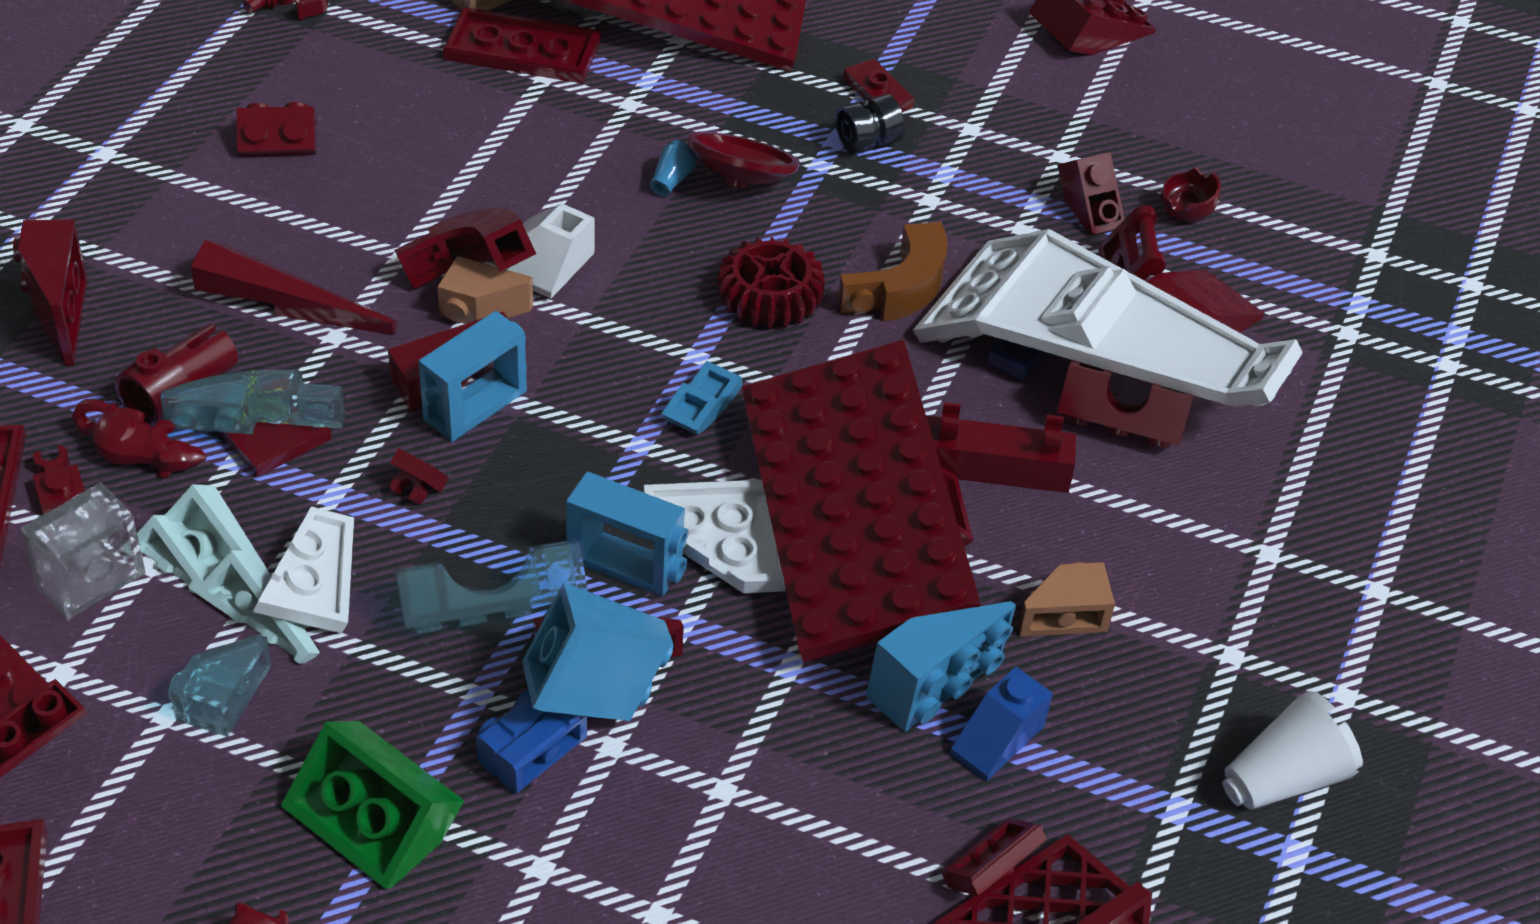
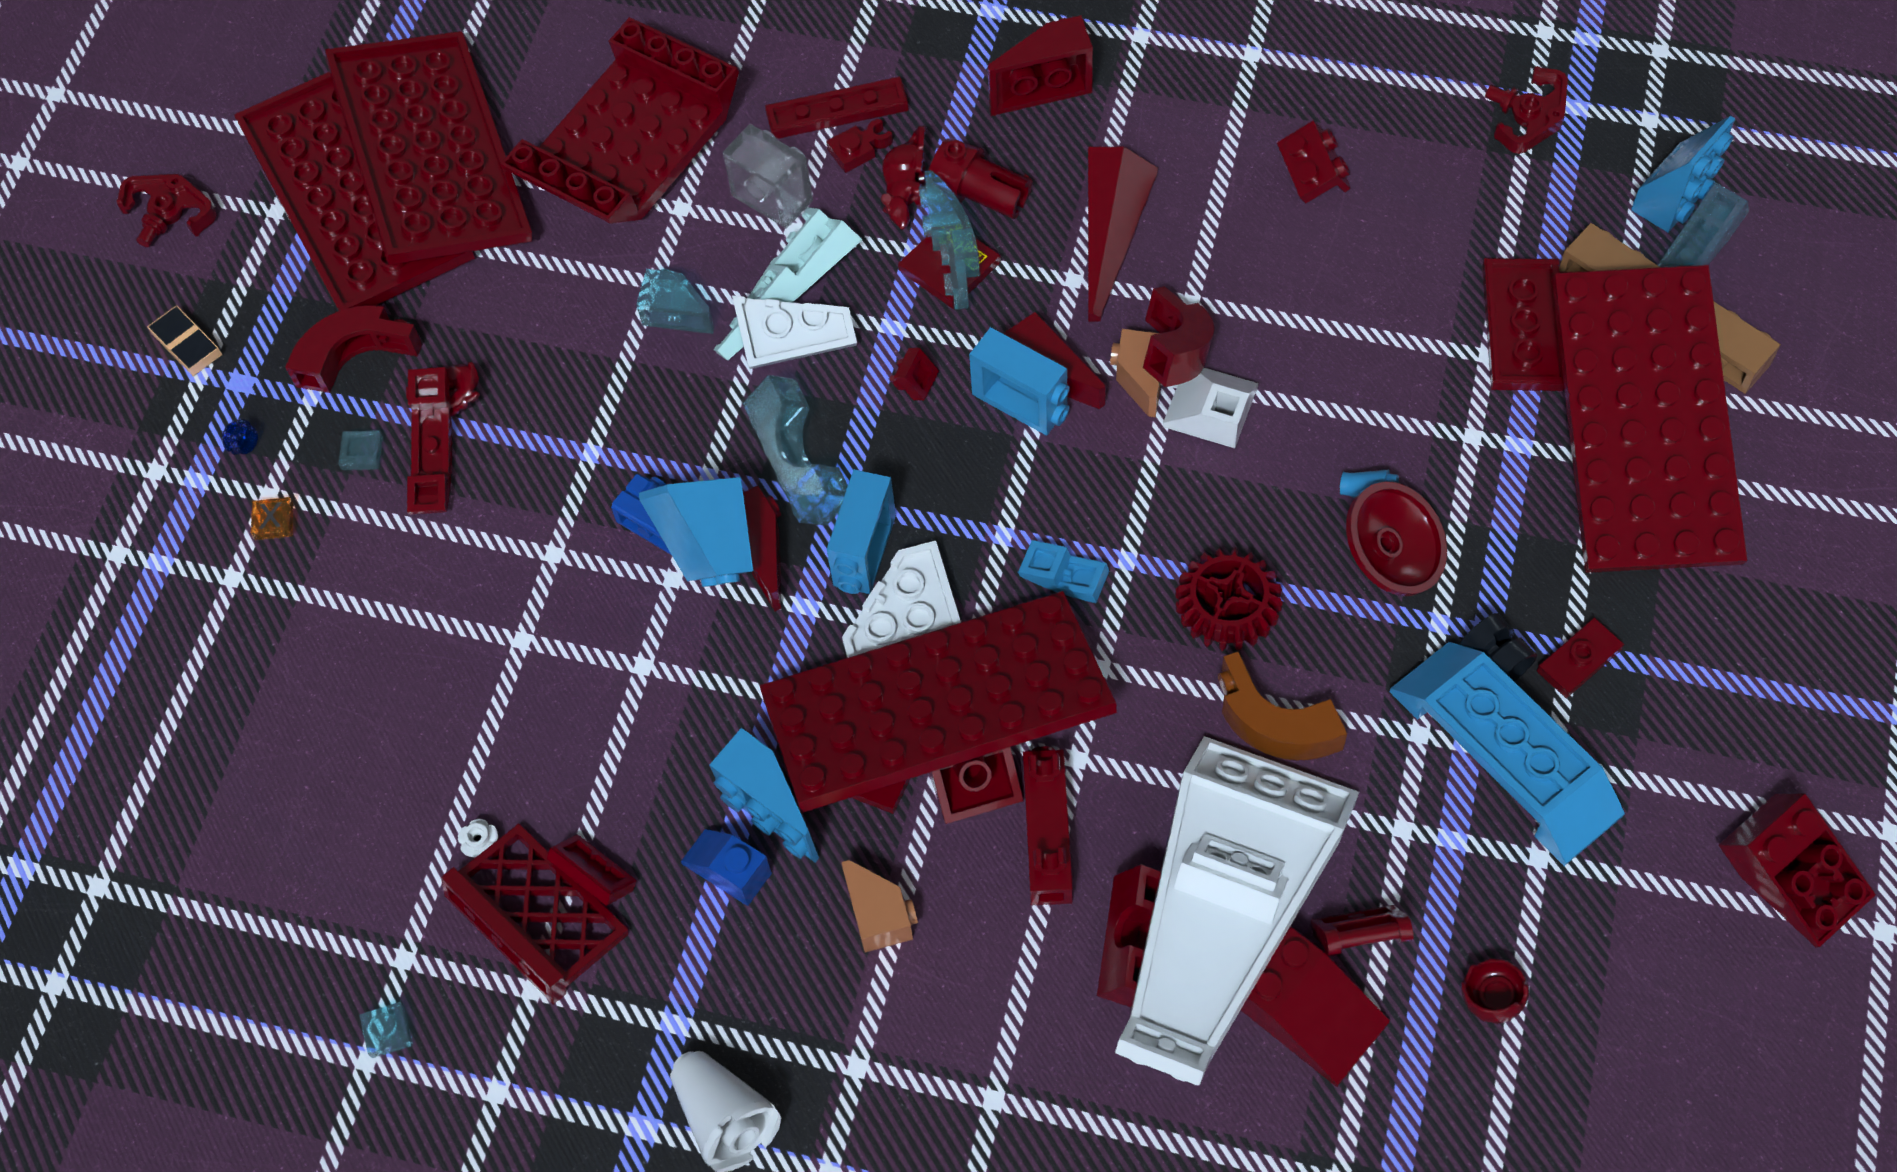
camera: 90 degrees right, 15 degrees up
green slope [281,721,464,889] -> none
dark red slope [1057,152,1125,235] -> none
none -> dark azure slope [1389,642,1625,866]

